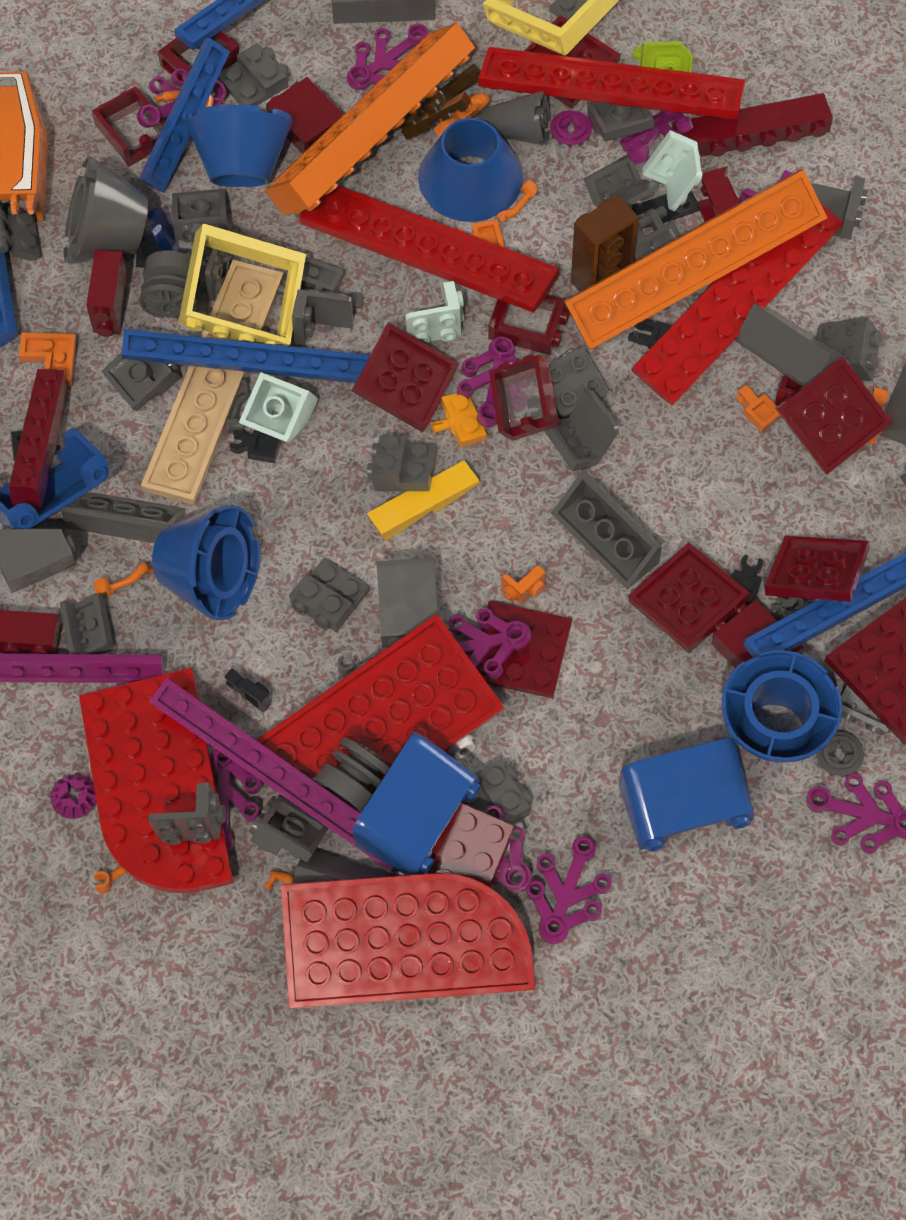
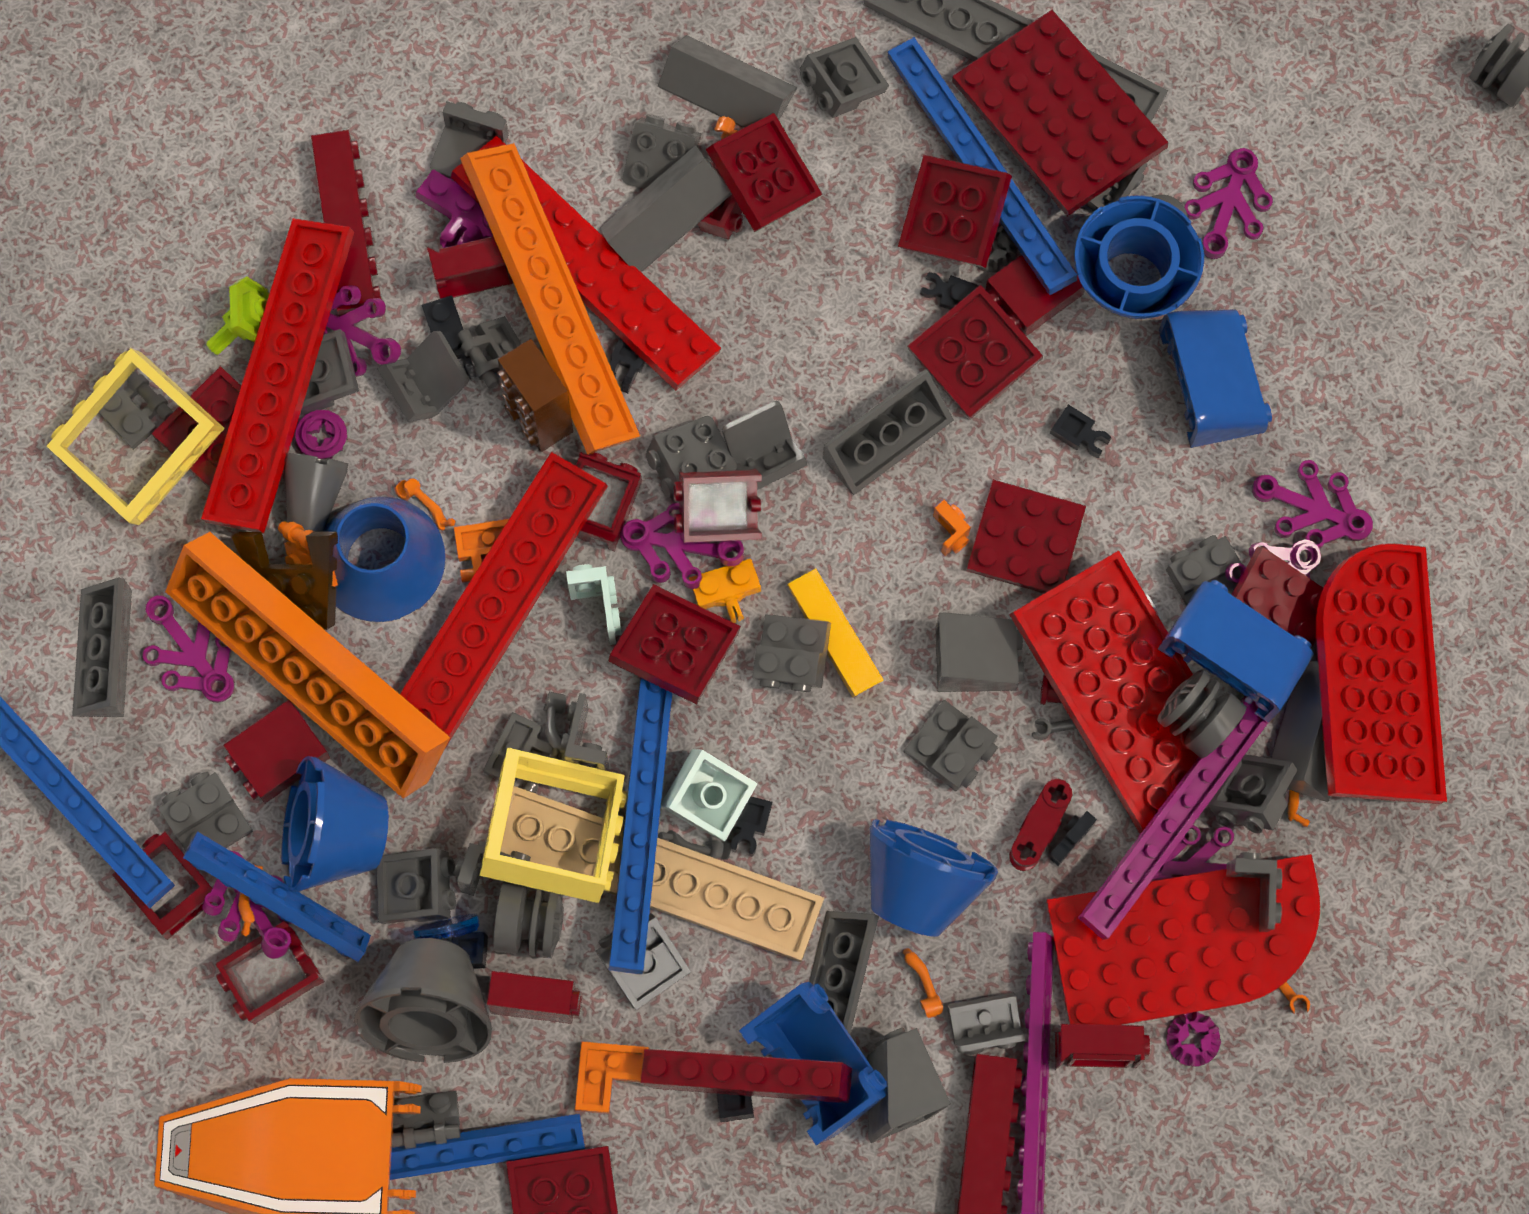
camera: 90 degrees left, 10 degrees up
magenta plant [448,608,532,679] -> none
light aqua bracket [642,130,702,211] -> none
orange plate [735,384,782,433] -> none
none -> dark red piece [1009,779,1073,871]
none -> black plate [1050,404,1111,458]
none -> dark red window [1055,1024,1150,1070]

